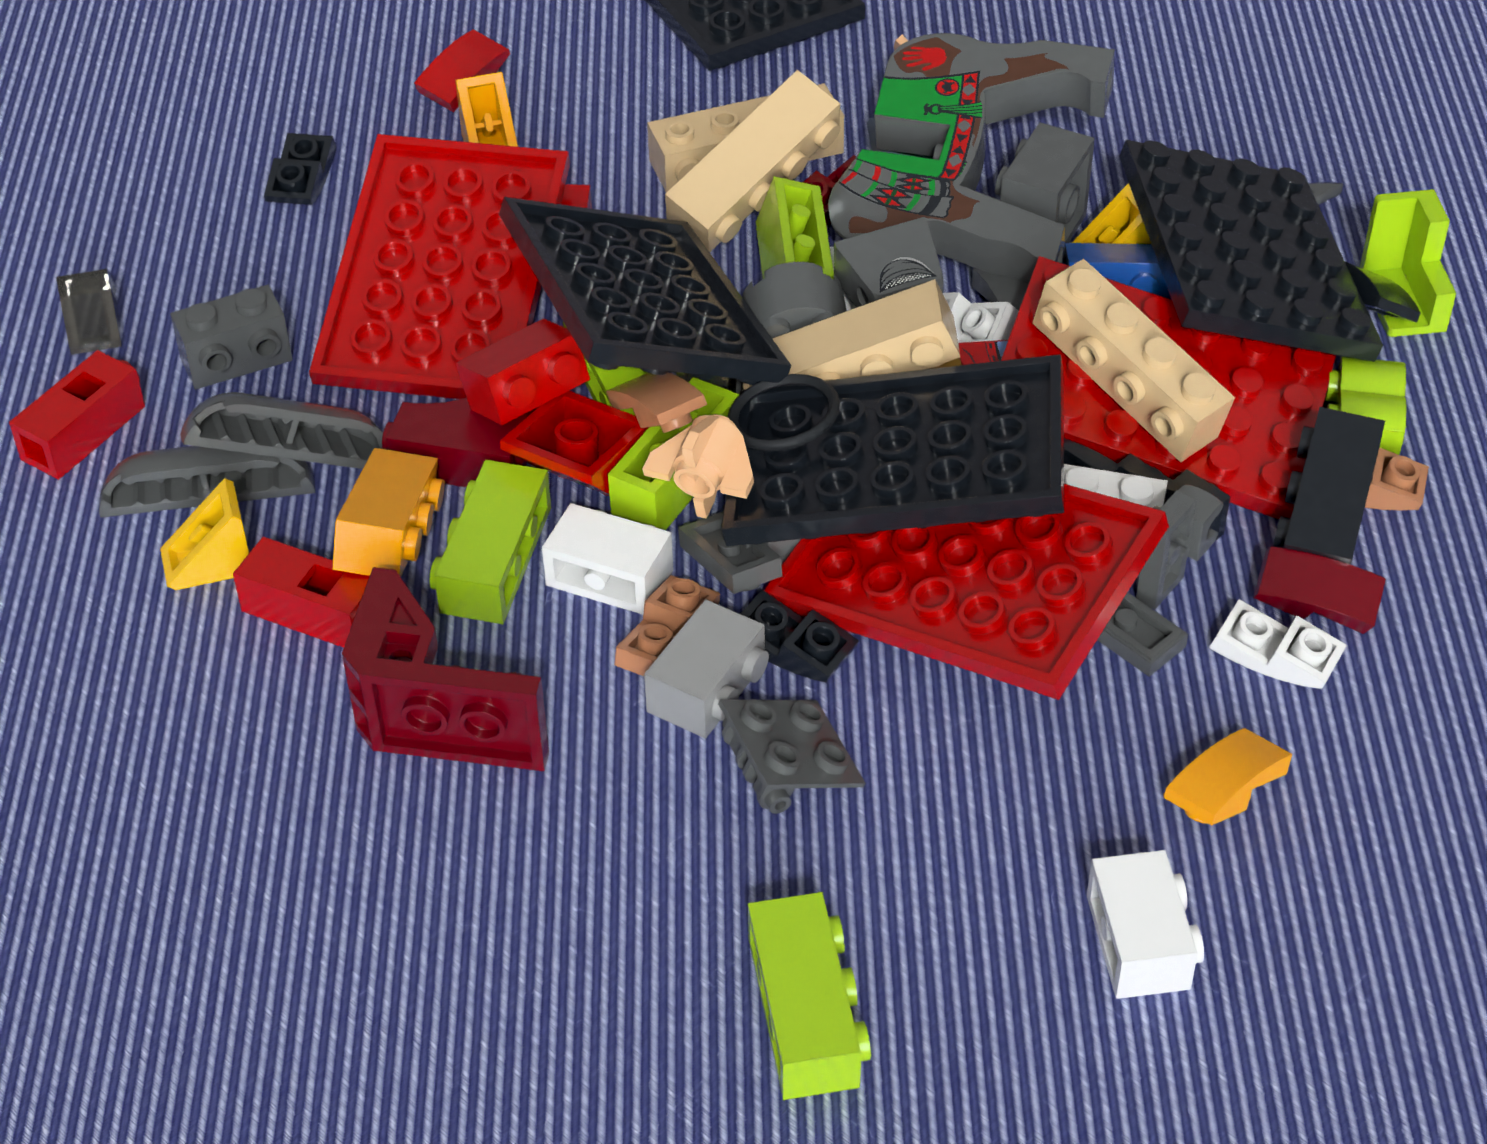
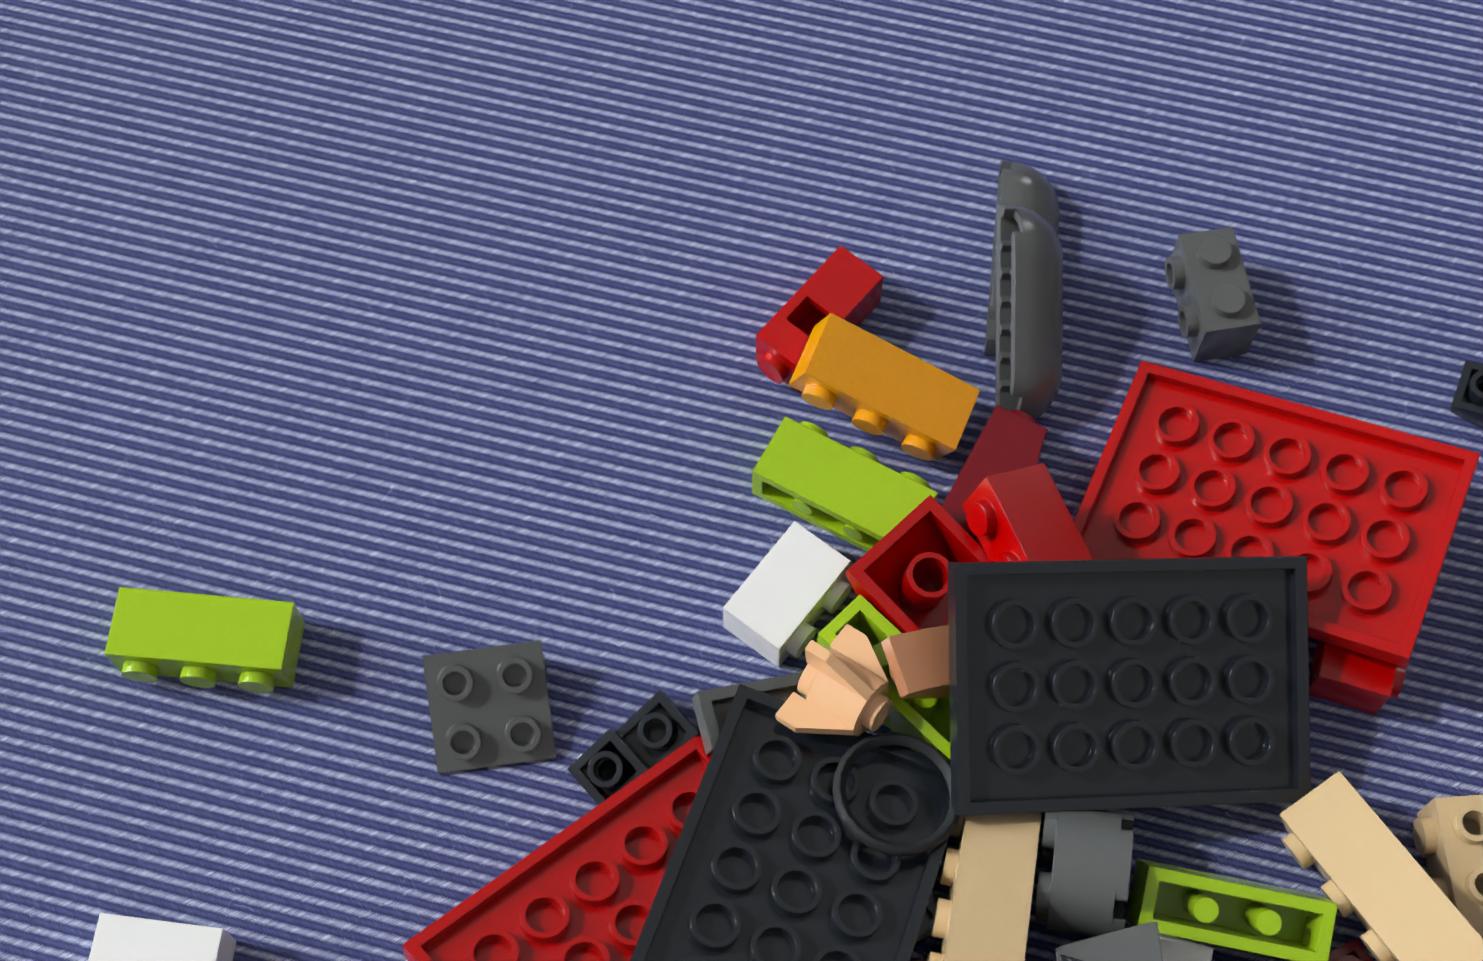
camera: 105 degrees right, 20 degrees up
red brick [9,350,145,480] -> none
clear smoke slope [56,269,122,355] -> none
yellow slope [160,478,249,590] -> none
dark red bracket [342,567,549,771] -> none
nougat slope [614,575,720,676] -> none
light grey brick [644,599,769,739] -> none

